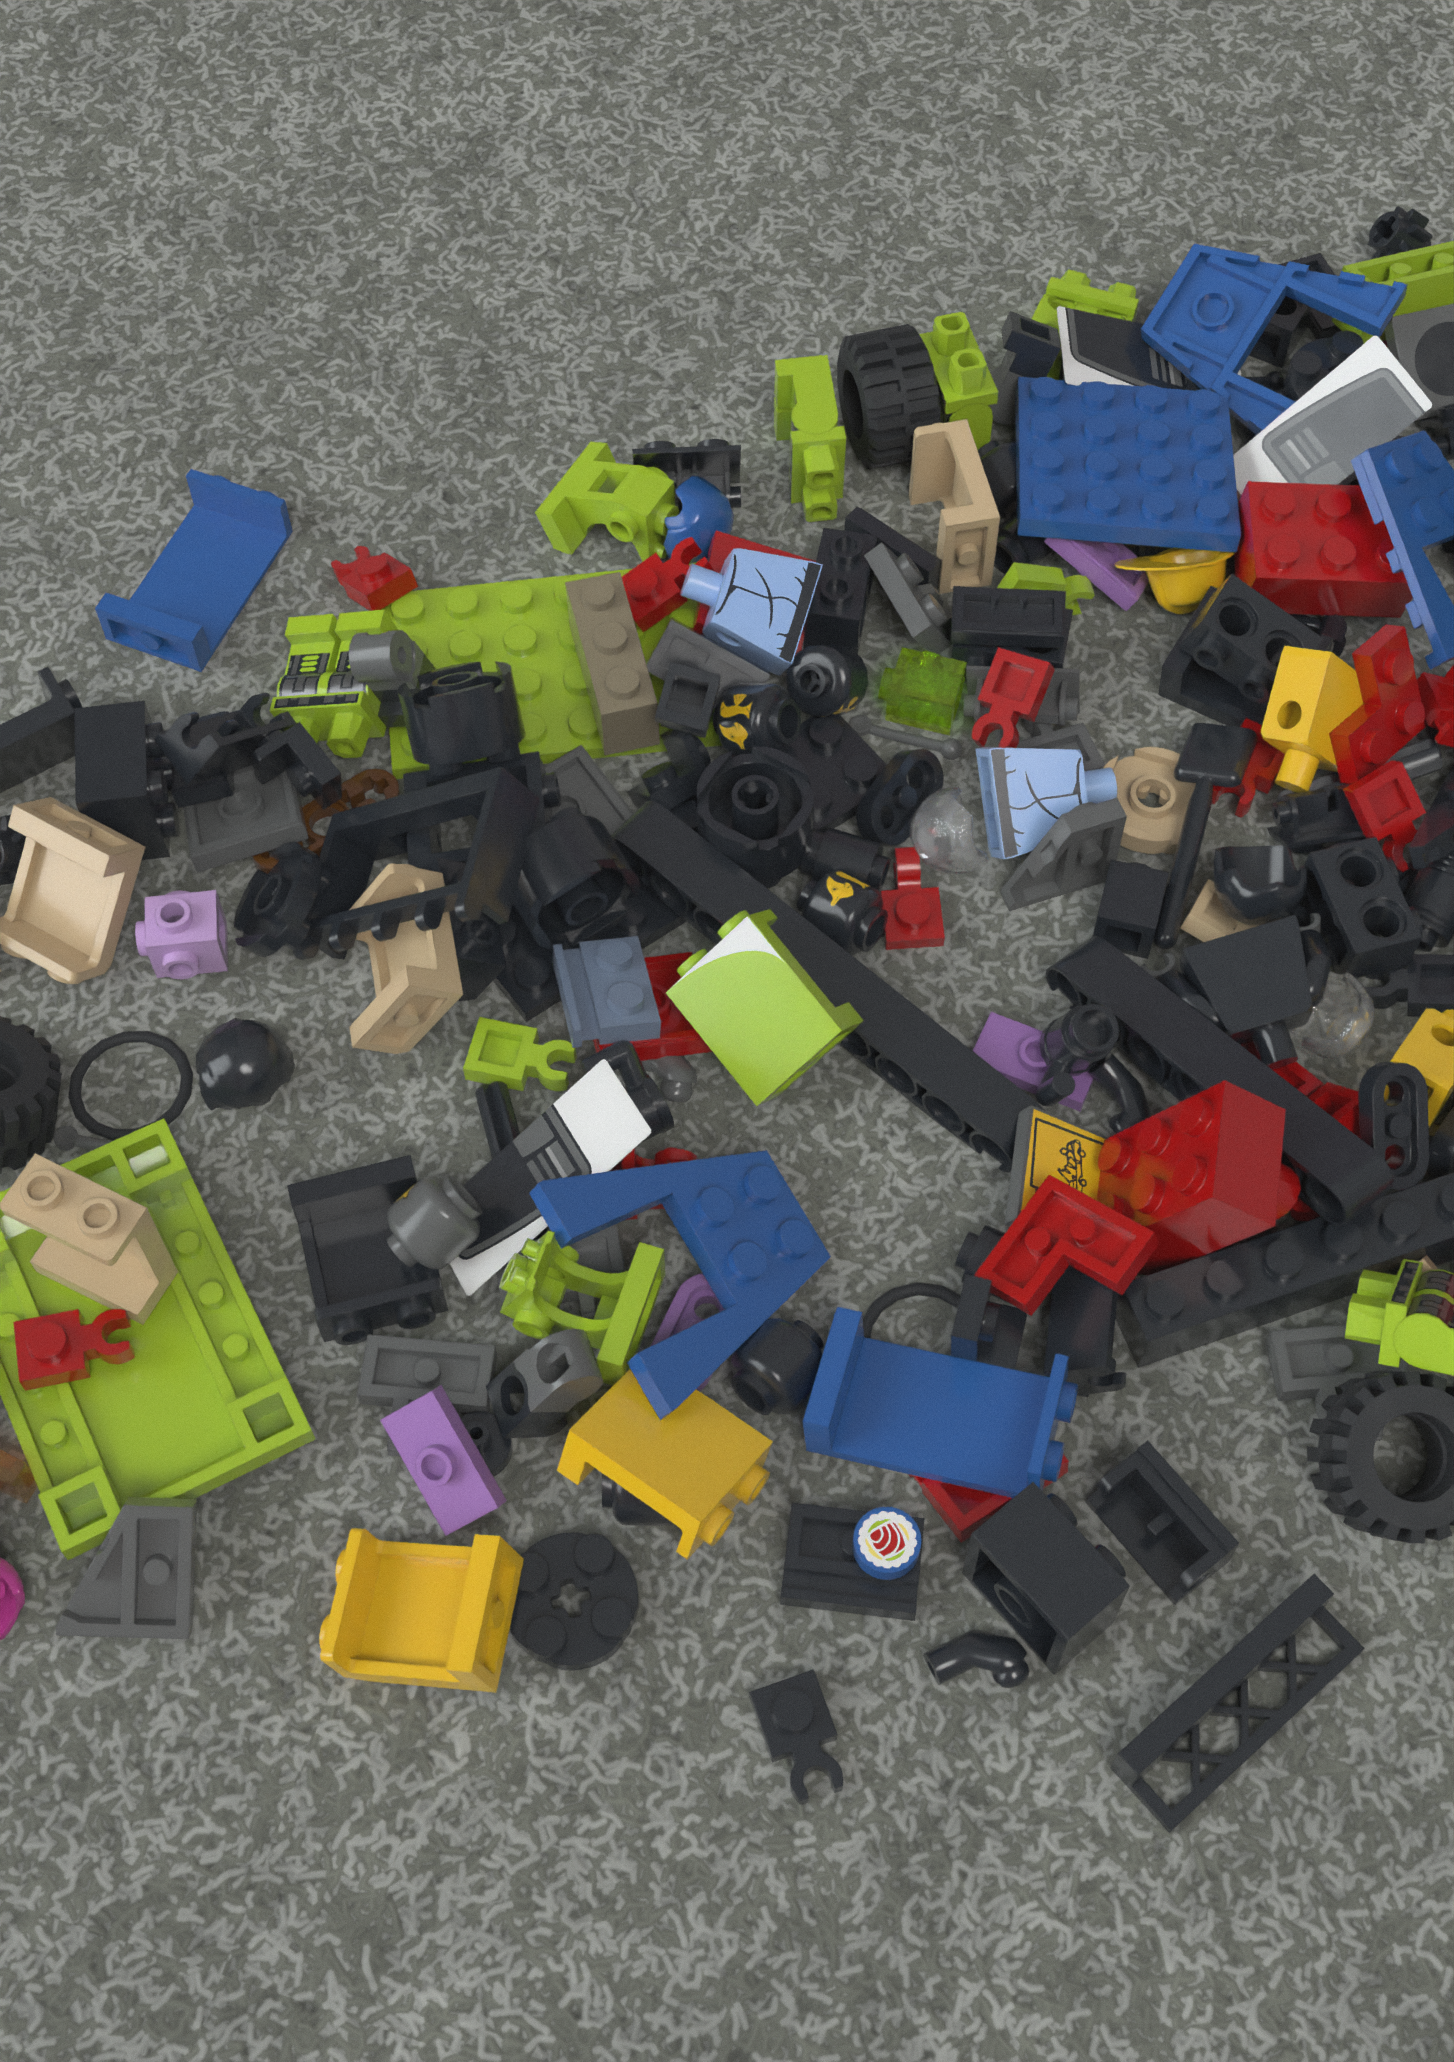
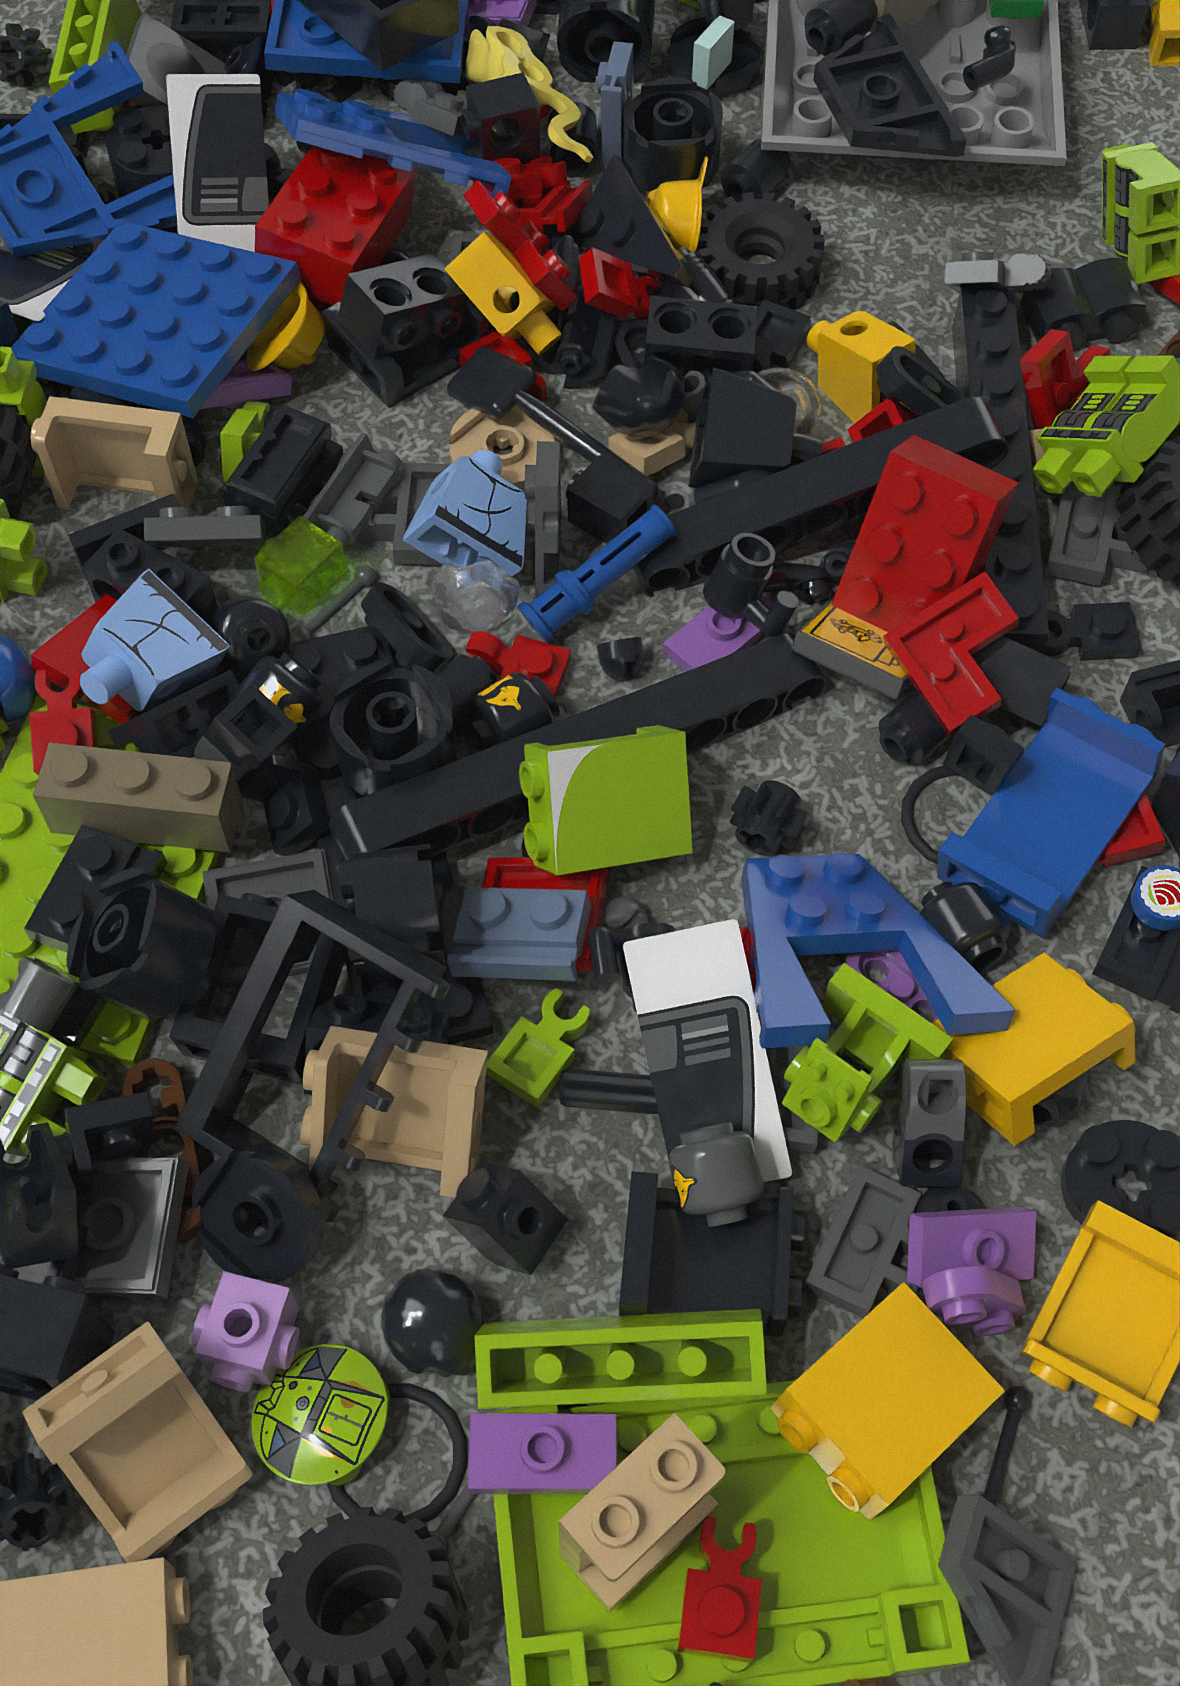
camera: 70 degrees left, 0 degrees up
red plate [972,647,1055,748] -> none
none -> black plate [24,825,167,952]
none -> lime dish [251,1344,390,1486]
none -> black brick [443,1162,568,1275]
none -> medium lavender plate [468,1413,616,1495]
none -> lime brick [474,1309,767,1409]
none -> blue pin [517,504,677,644]
none -> black hinge [596,637,644,681]
none -> black gear [729,780,808,856]
none -> yellow panel [771,1282,1005,1520]
none -> medium lavender plate [922,1266,1026,1336]
none -> black hinge [983,1386,1031,1507]
none -> black plate [1042,602,1141,661]

